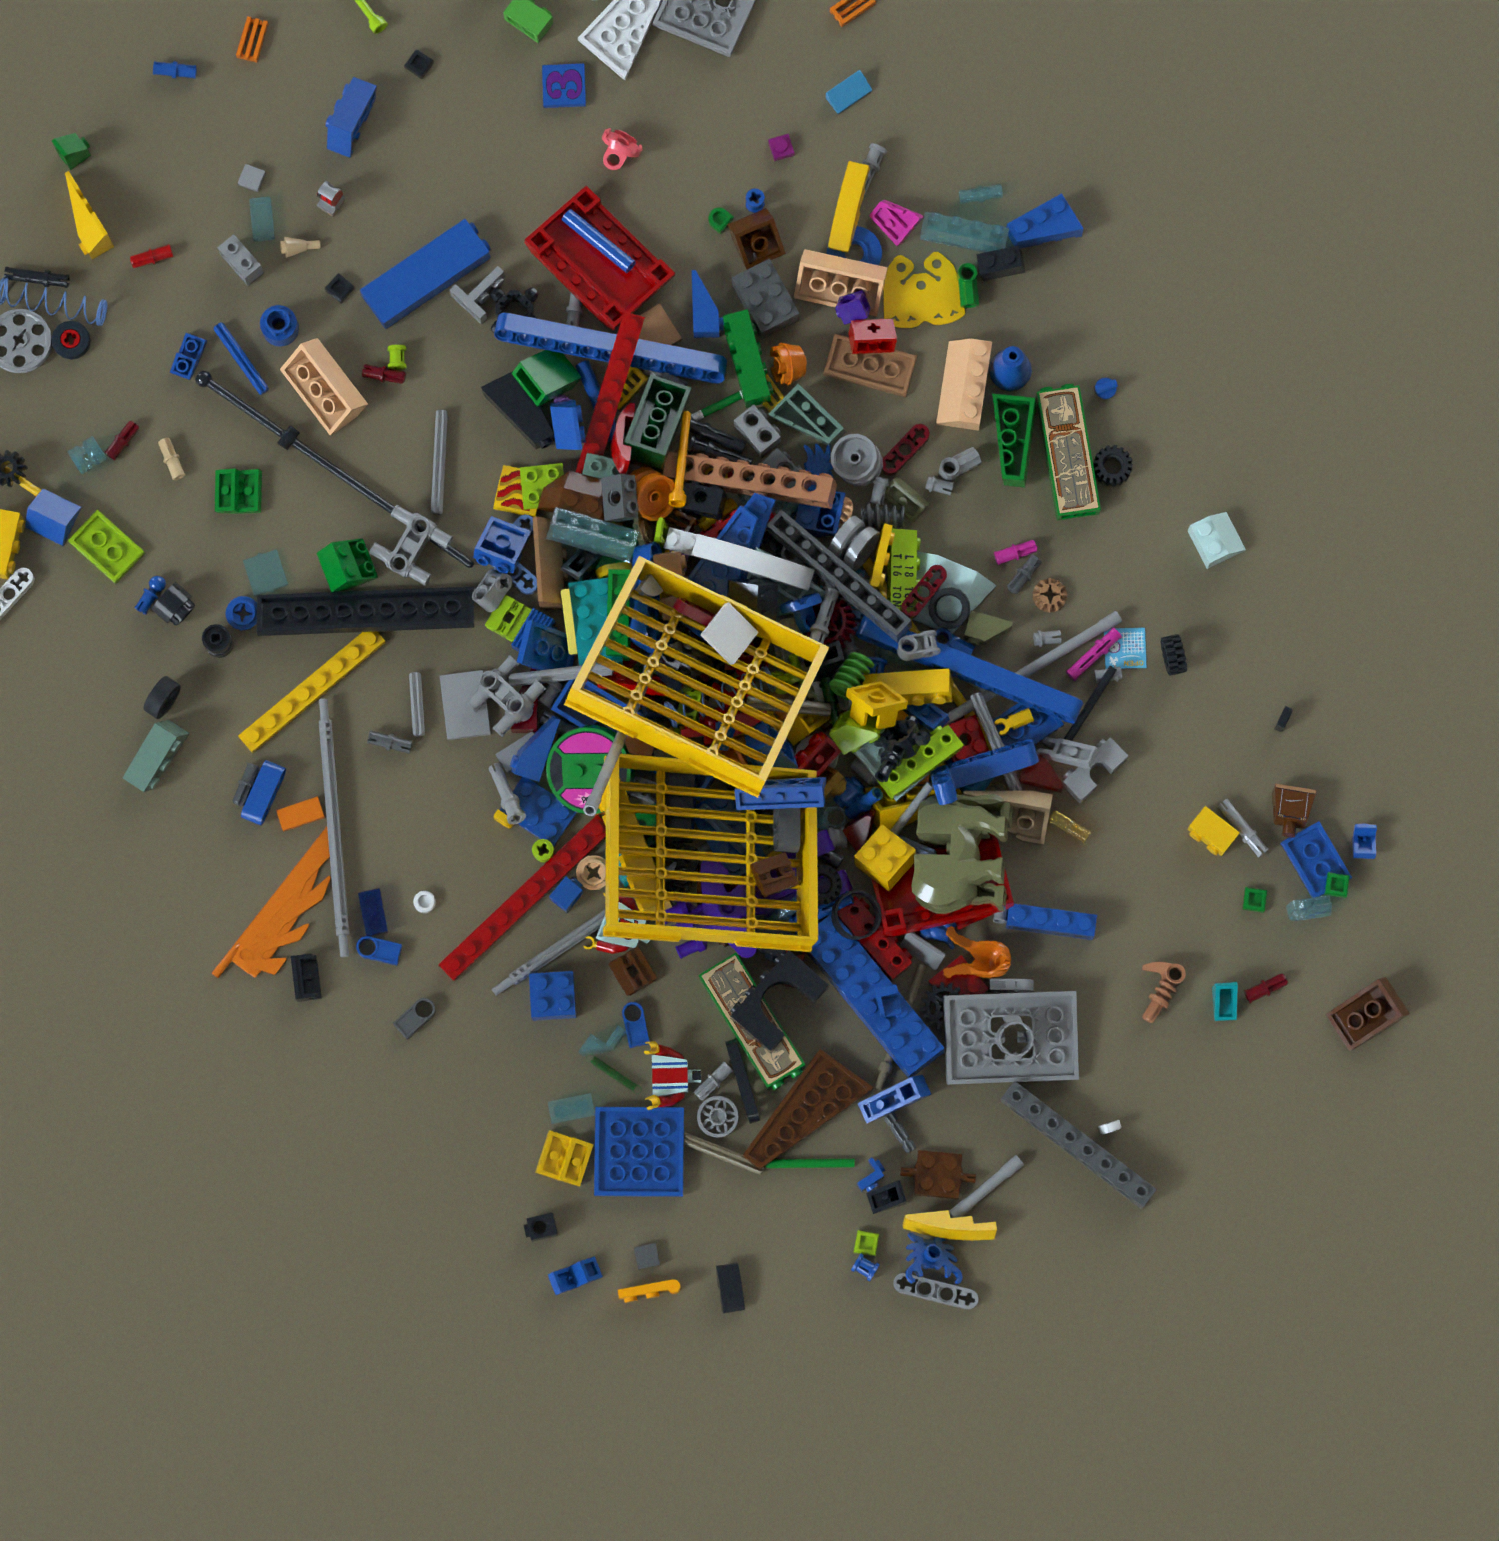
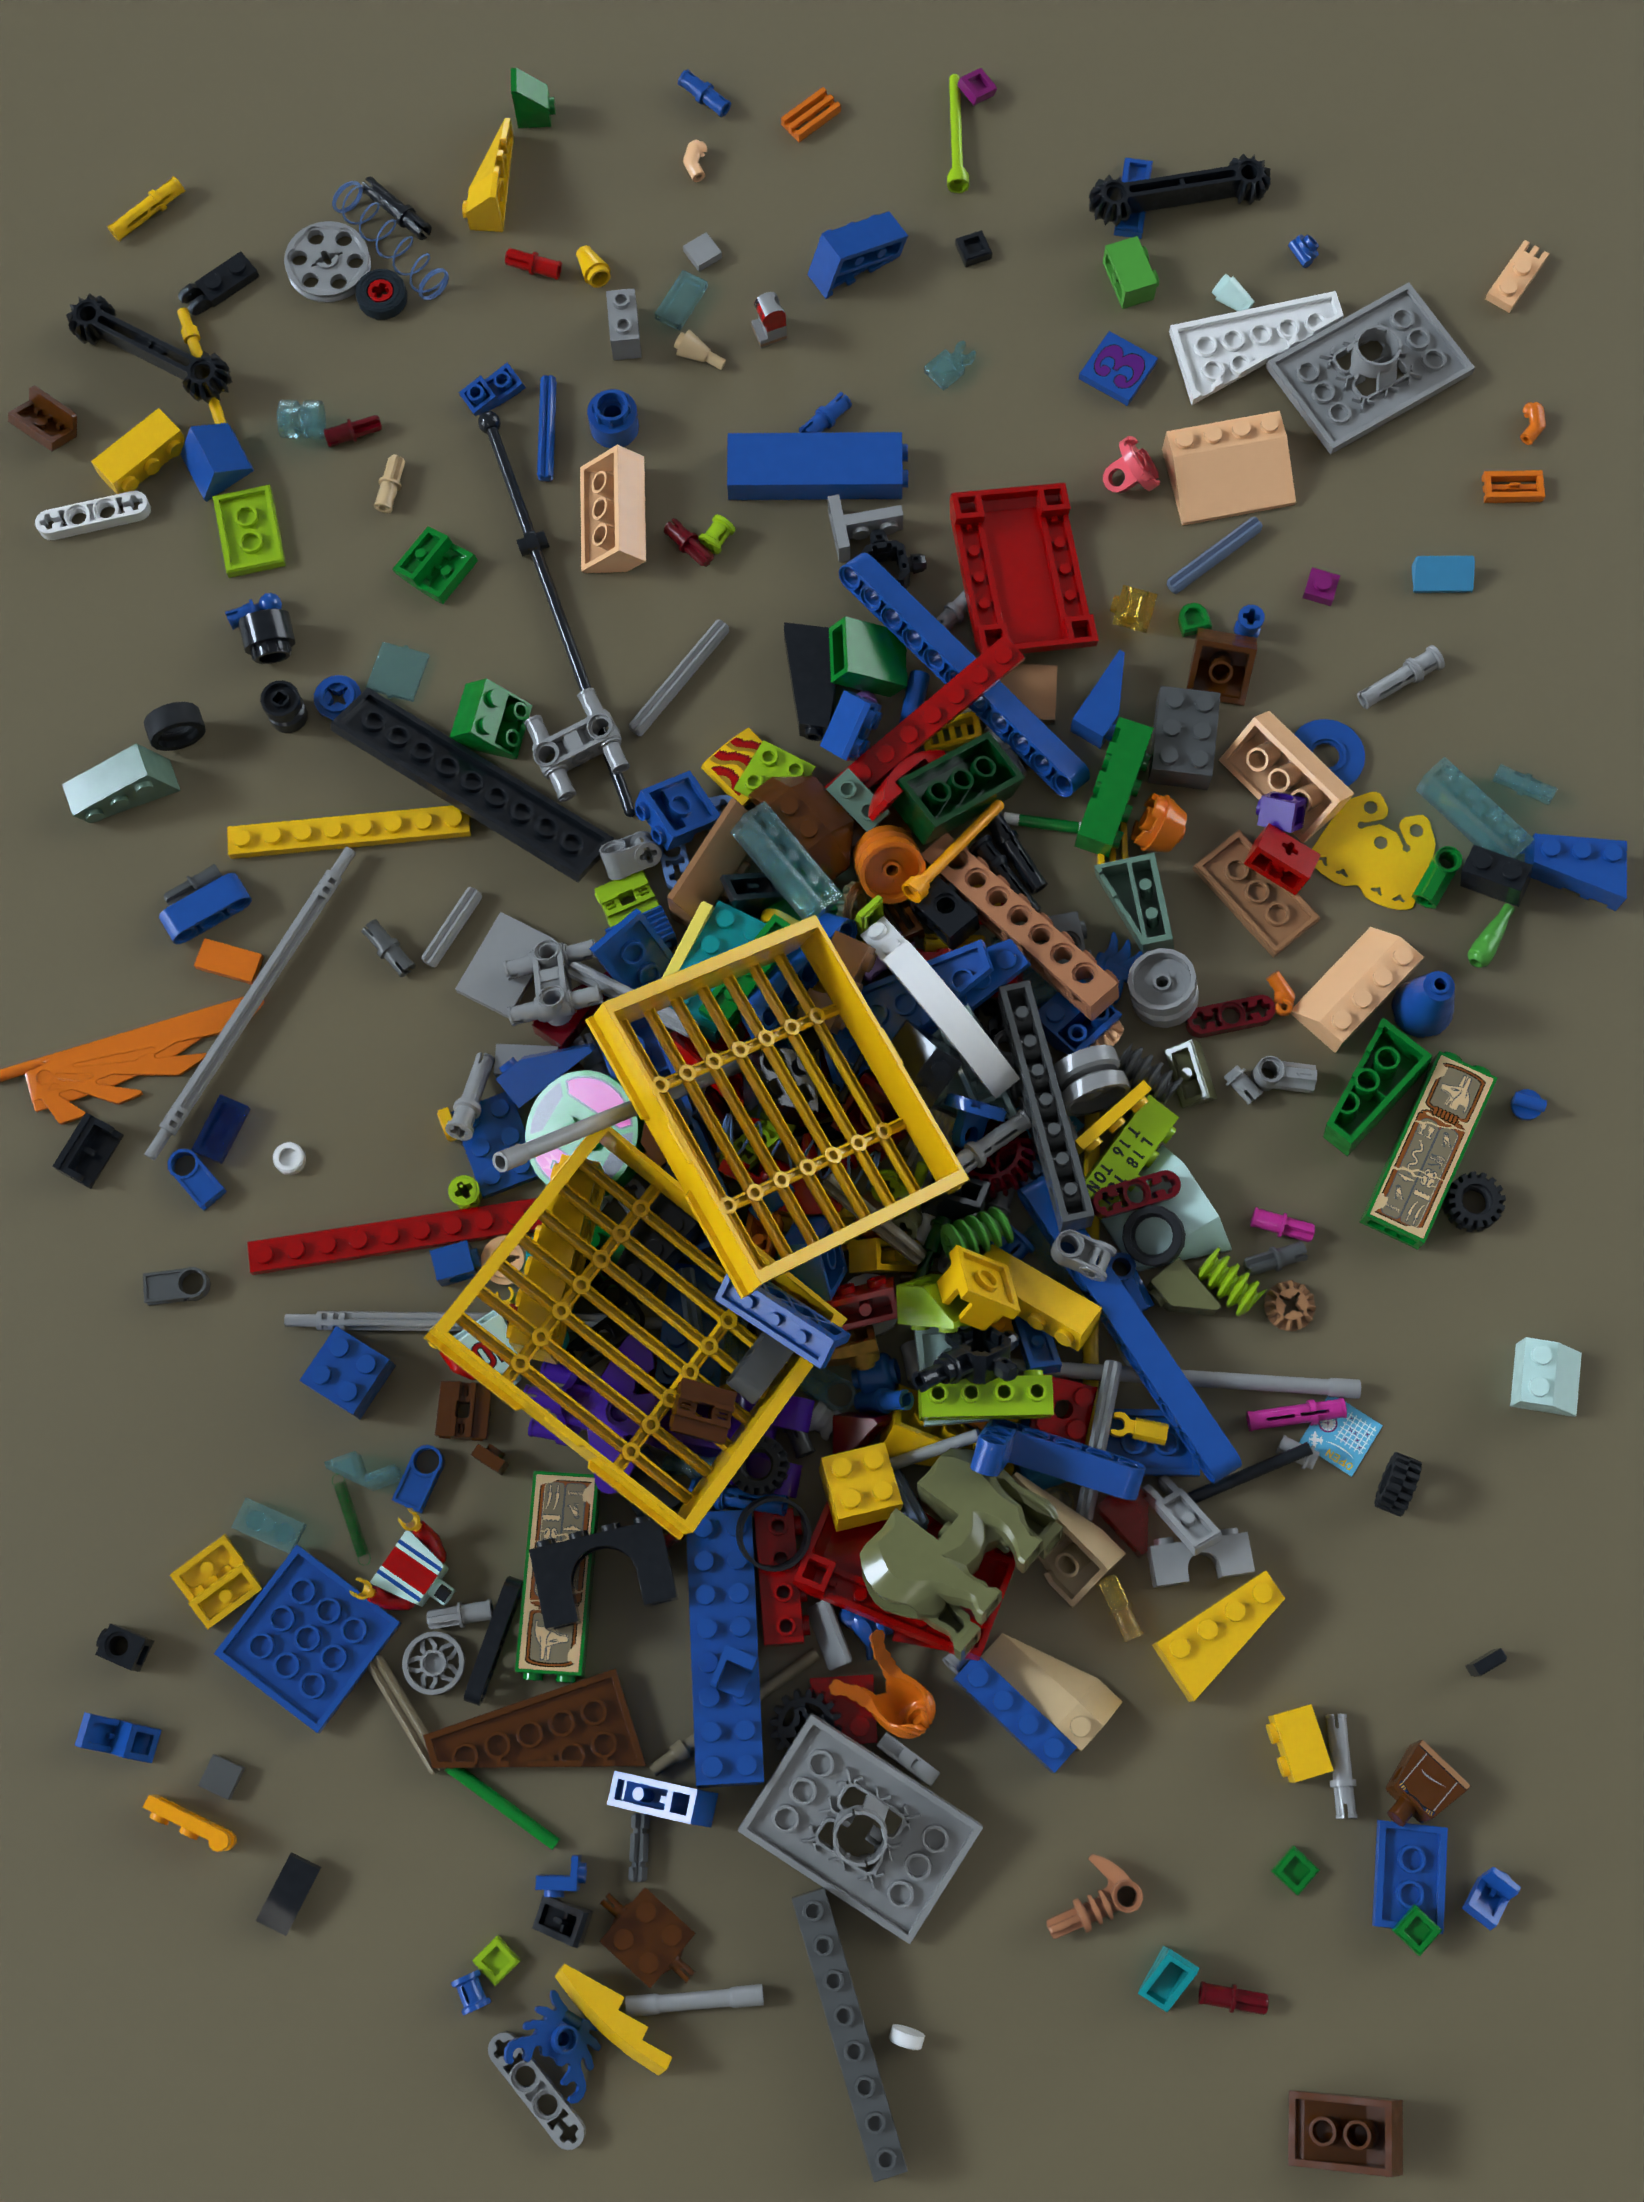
camera: 35 degrees right, 5 degrees down
black tile [324,273,355,304] -> none
blue piece [562,209,636,273] -> none
dark grey brick [601,474,638,522] -> none
light grey tile [635,574,663,597] -> none
dark red beam [673,597,715,626] -> none
white tile [701,602,758,665] -> none
light grey brick [734,405,781,458] -> none
yellow slope [828,161,870,253] -> none
dark pink wing [869,200,924,246] -> none
light grey pin [870,477,889,505] -> none
light grey pin [1033,630,1061,648] -> none
clear light blue piece [1286,895,1332,921] -> none
none -> reddish brown plate [471,1444,509,1476]
none -> yellow cone [576,245,610,288]
none -> light nougat arm [683,139,707,182]
none -> blue pin [799,392,852,433]
none -> clear light blue plate [924,340,976,391]
none -> tan wedge [981,1633,1123,1752]
none -> clear yellow brick [1110,585,1158,633]
none -> yellow wedge [1152,1570,1285,1702]
none -> light nougat slope [1162,411,1296,526]
none -> sand blue axle [1166,517,1263,594]
none -> lime piece [1197,1247,1267,1317]
none -> orange arm [1266,970,1295,1016]
none -> bright green piece [1467,904,1515,968]

